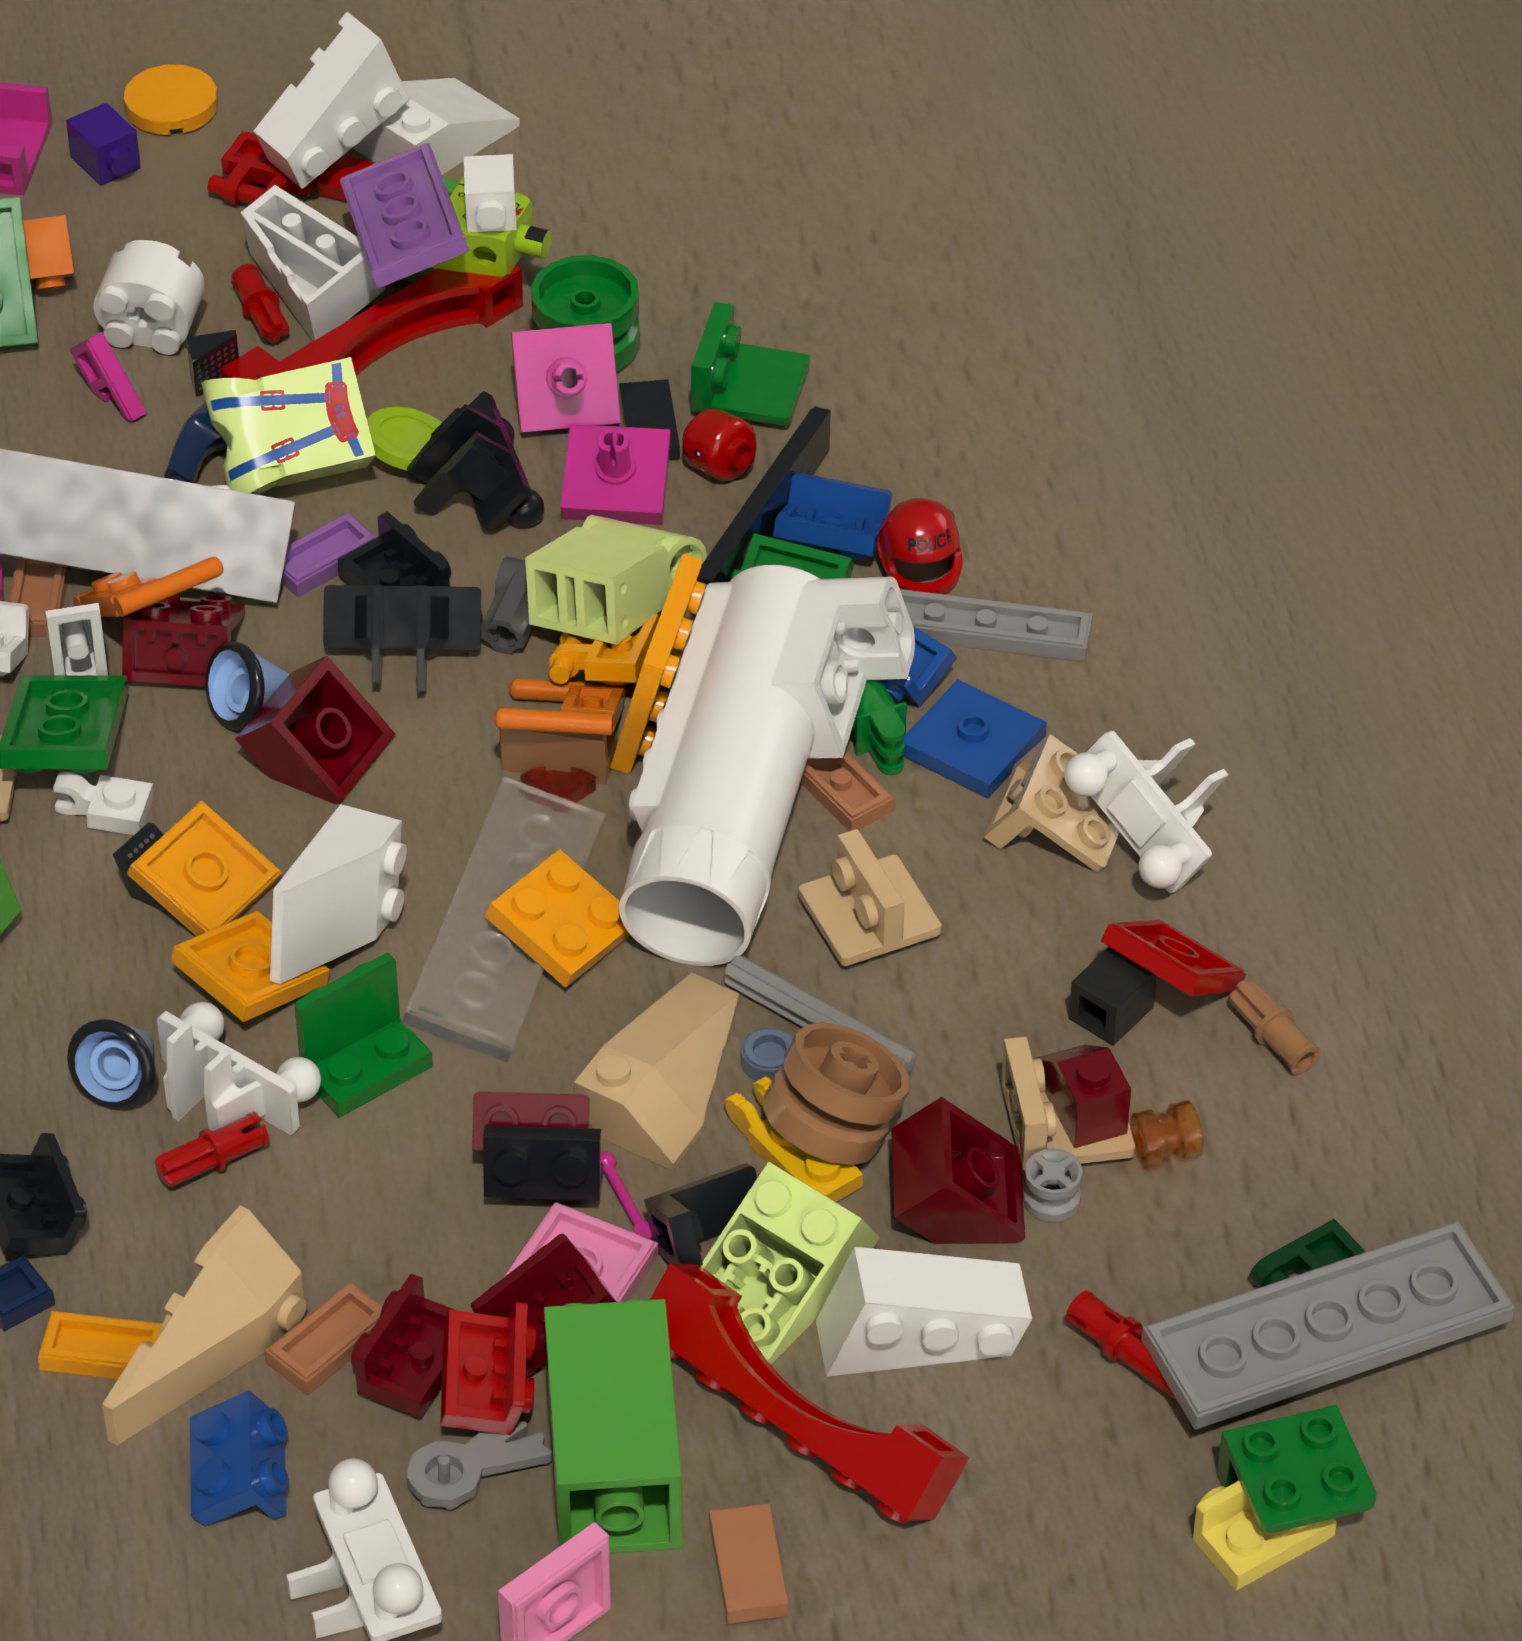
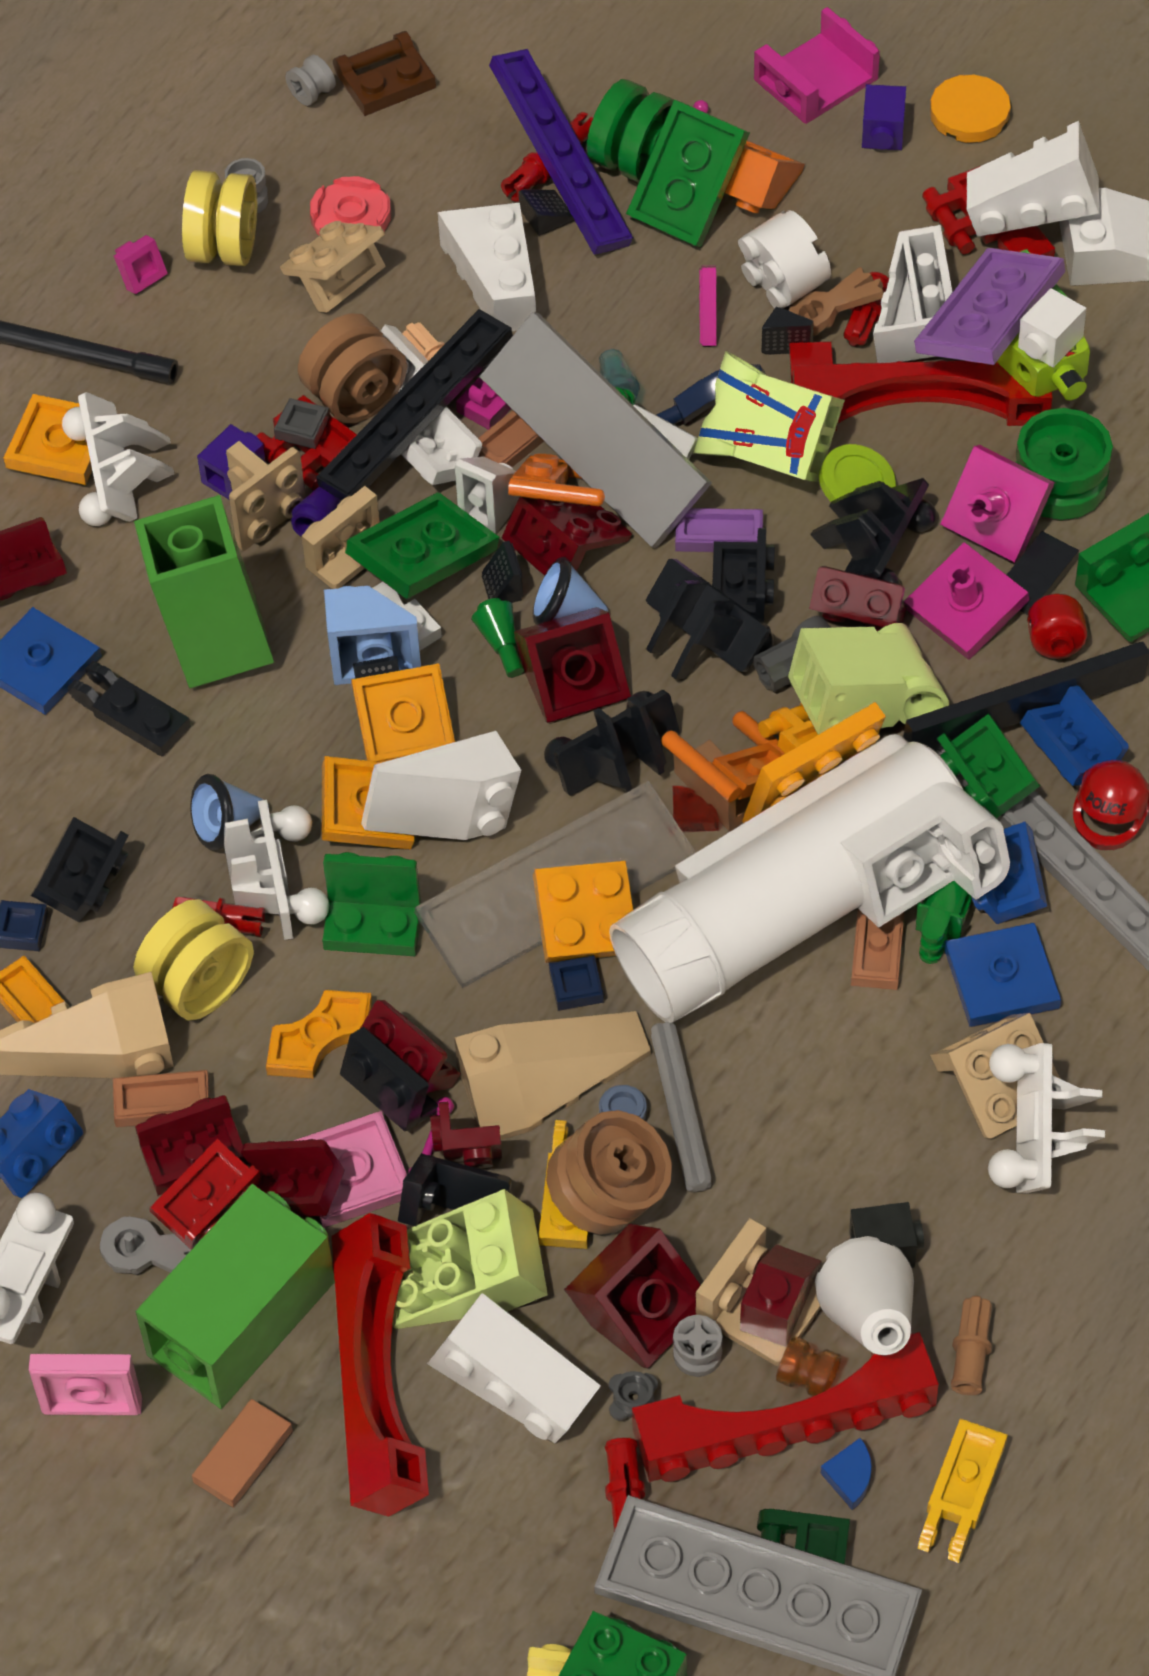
camera: 45 degrees right, 10 degrees up
tan bracket [799,829,941,966] -> none
red tile [1100,920,1247,996] -> none
none -> light yellow wheel [133,899,254,1021]
none -> light orange tile [266,990,372,1079]
none -> light blue slope [324,586,421,685]
none -> dark red bracket [430,1102,502,1169]
none -> green cone [471,598,524,678]
none -> black slope [482,541,523,603]
none -> black piece [544,690,680,796]
none -> dark blue tile [549,955,604,1011]
none -> dark grey plate [609,1371,658,1421]
none -> red arch [632,1332,939,1482]
none -> medium nougat piece [789,267,884,336]
none -> dark red bracket [809,566,907,631]
none -> white cone [815,1236,914,1355]
none -> blue tile [820,1438,871,1510]
none -> yellow hinge [917,1418,1008,1563]

